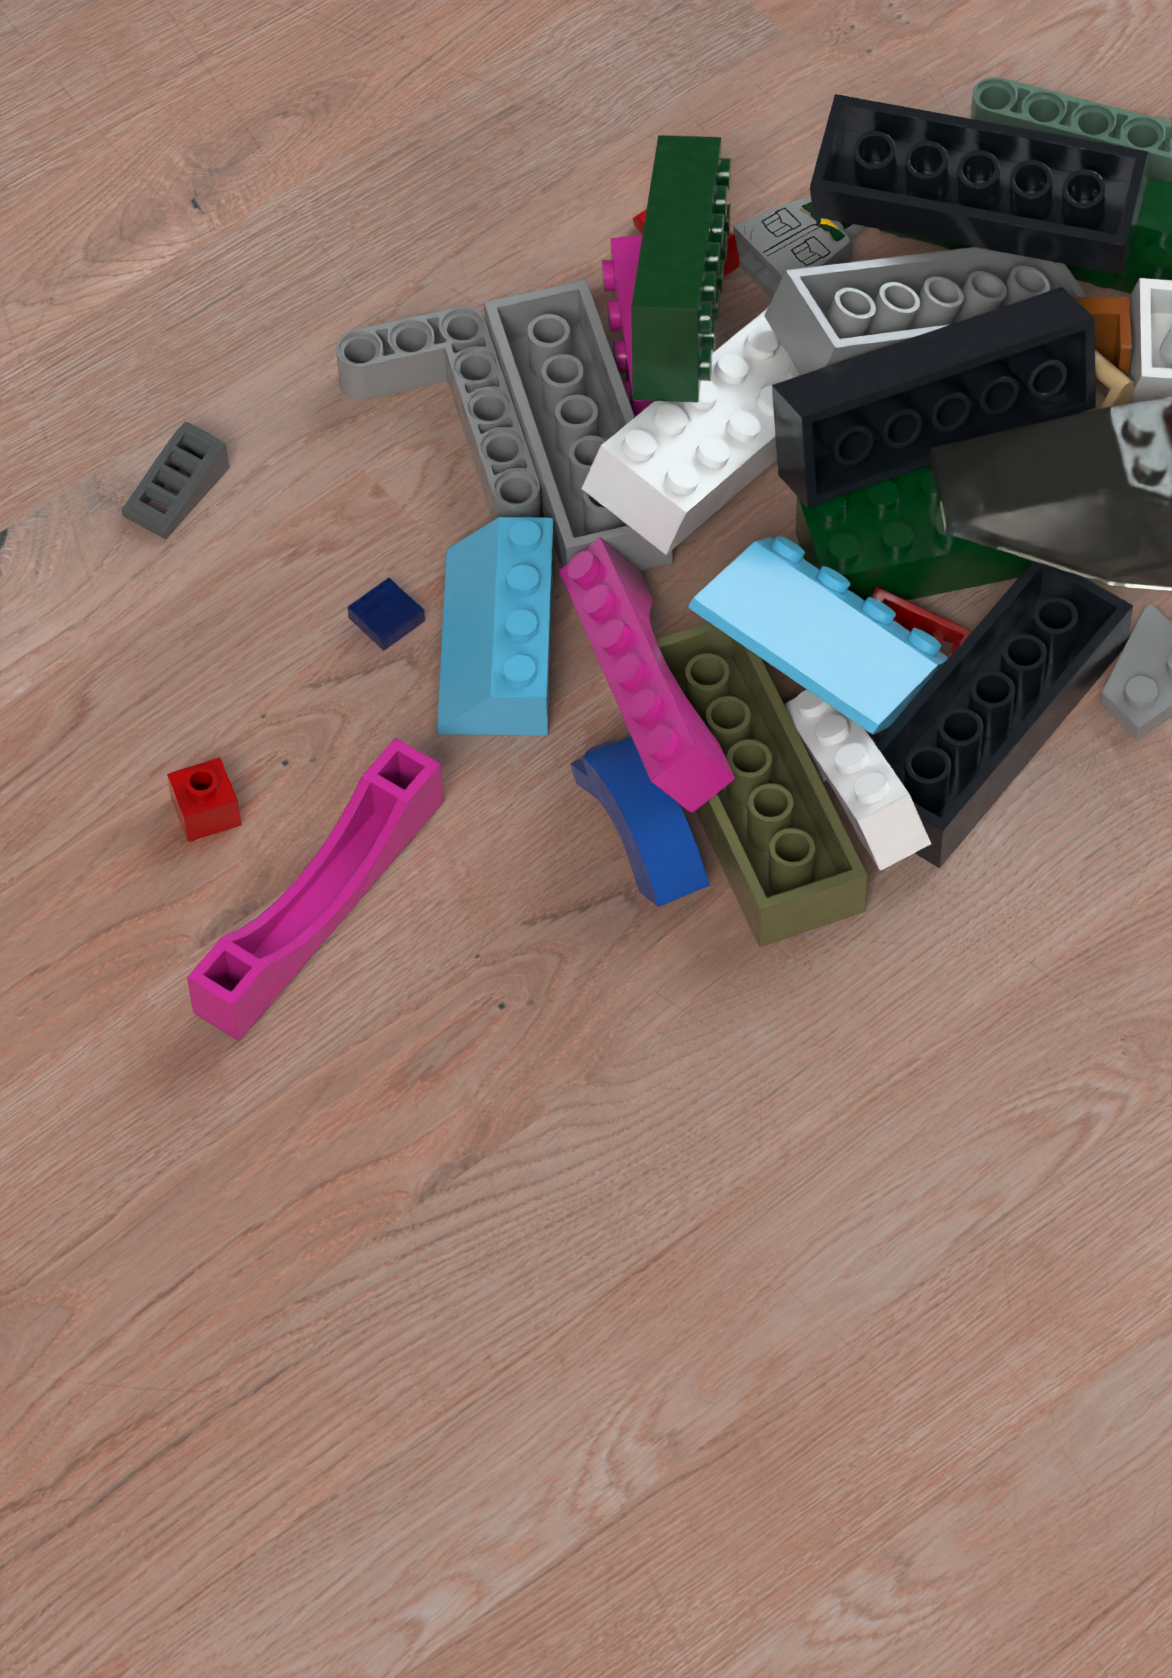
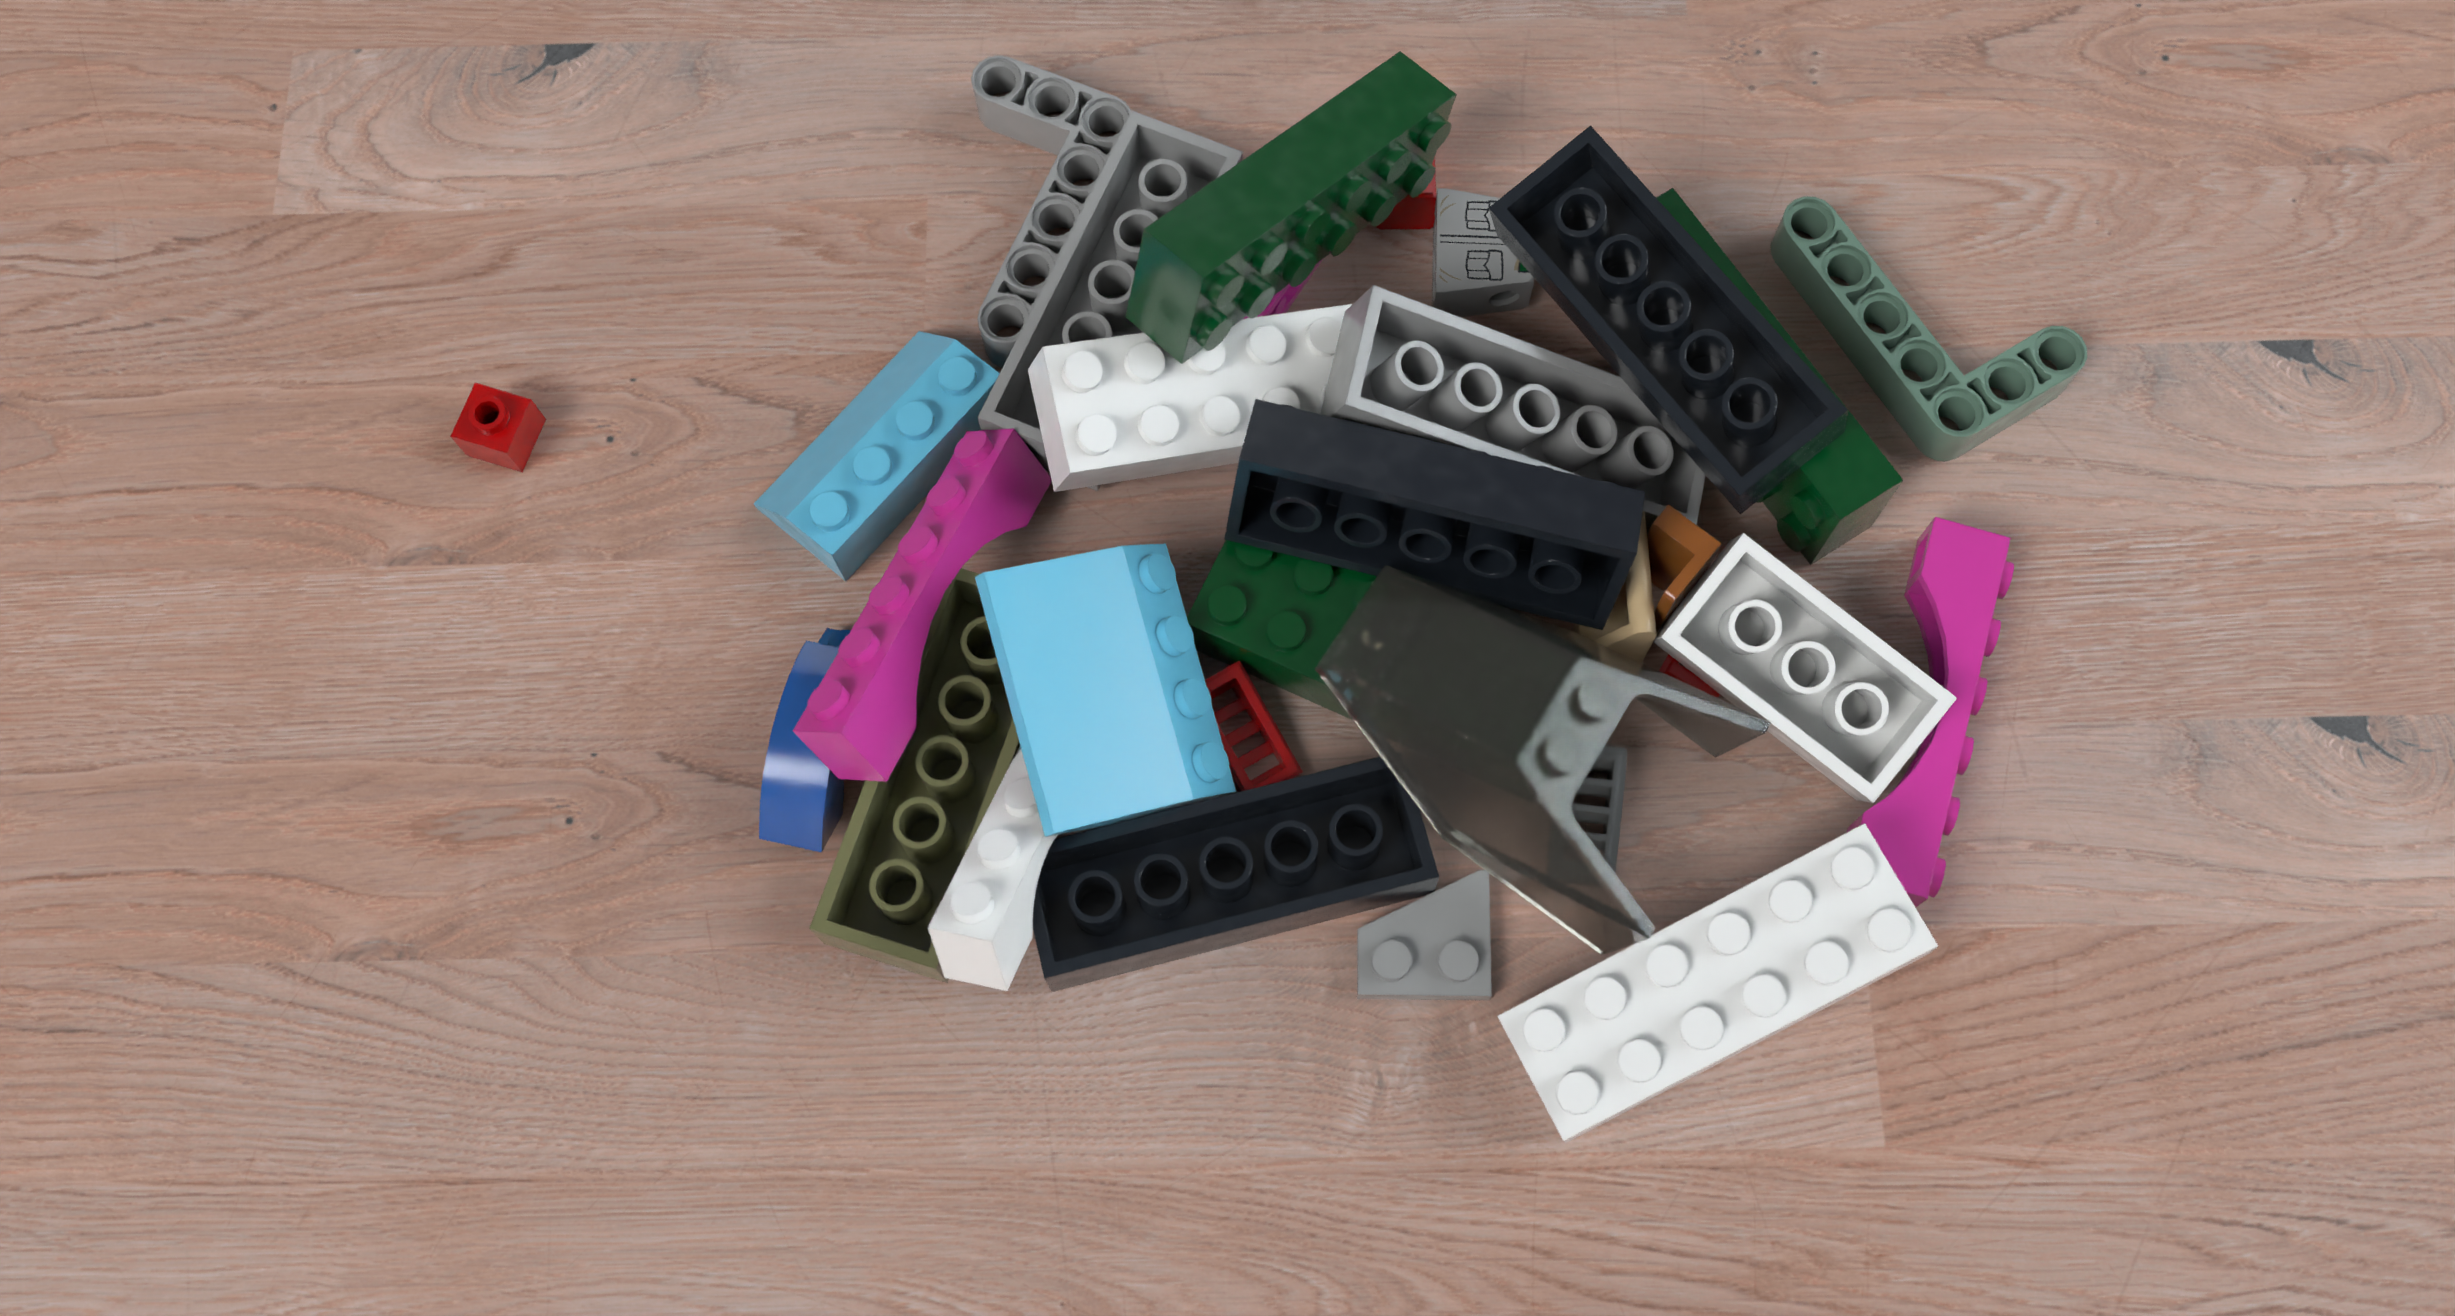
camera: 40 degrees right, 15 degrees up
dark grey slope [122,422,229,540] -> none
dark pink arch [187,738,444,1041] -> none
clear blue tile [347,578,425,651] -> none

